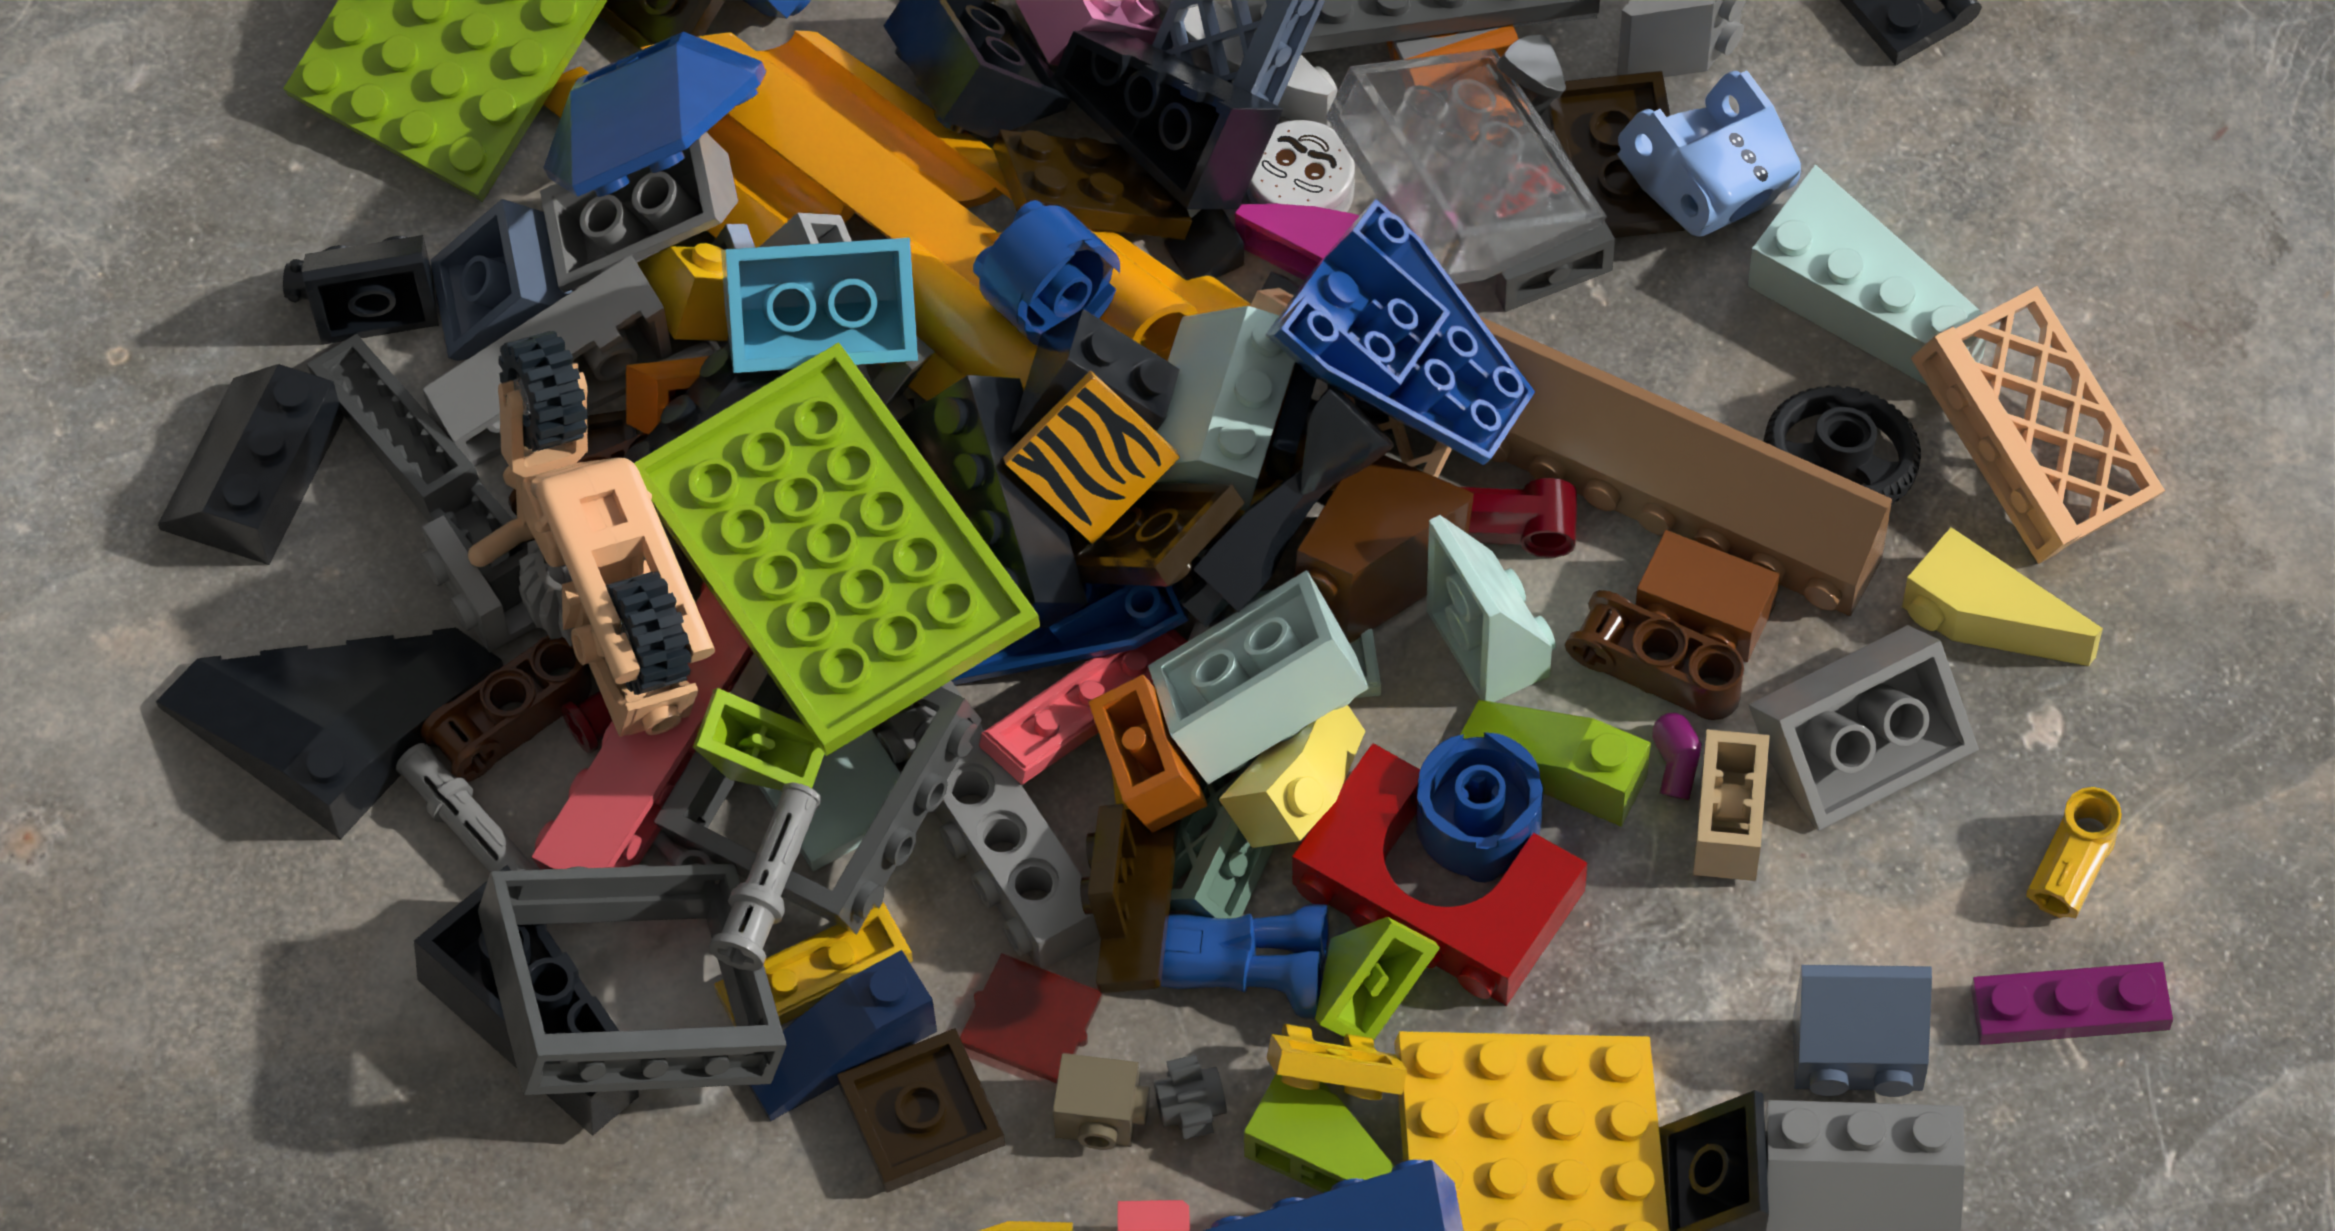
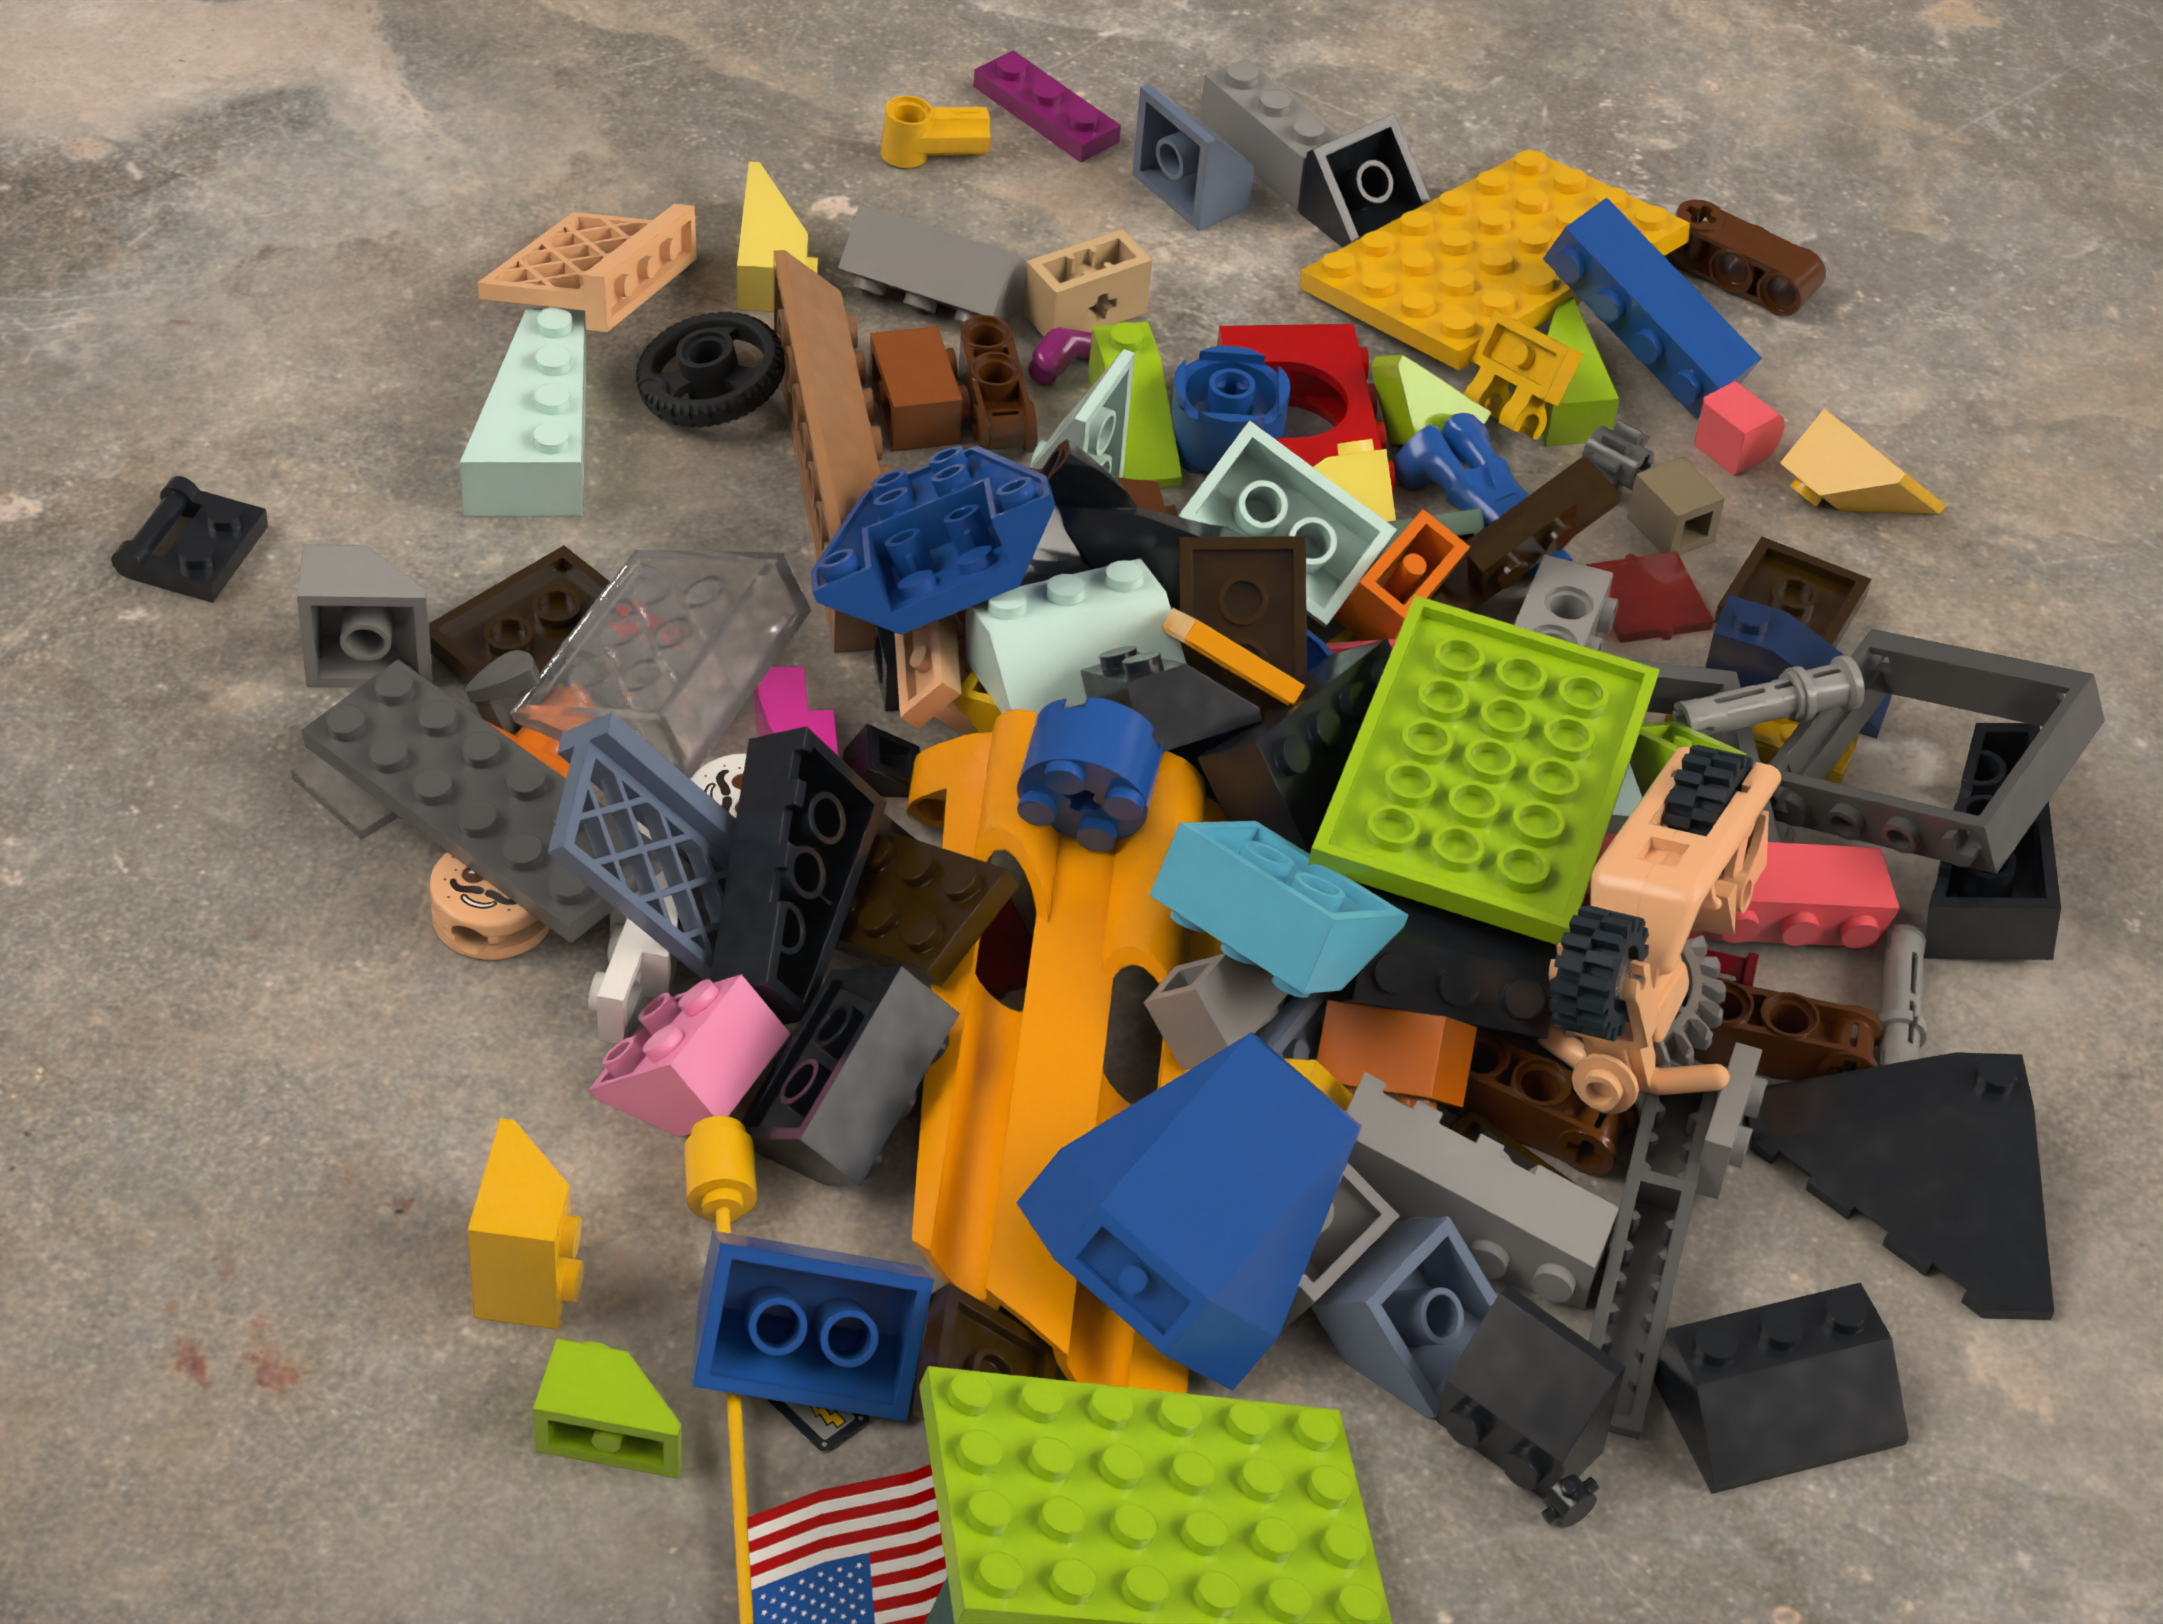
camera: 135 degrees left, 15 degrees down
light blue piece [1617,71,1801,237] -> none

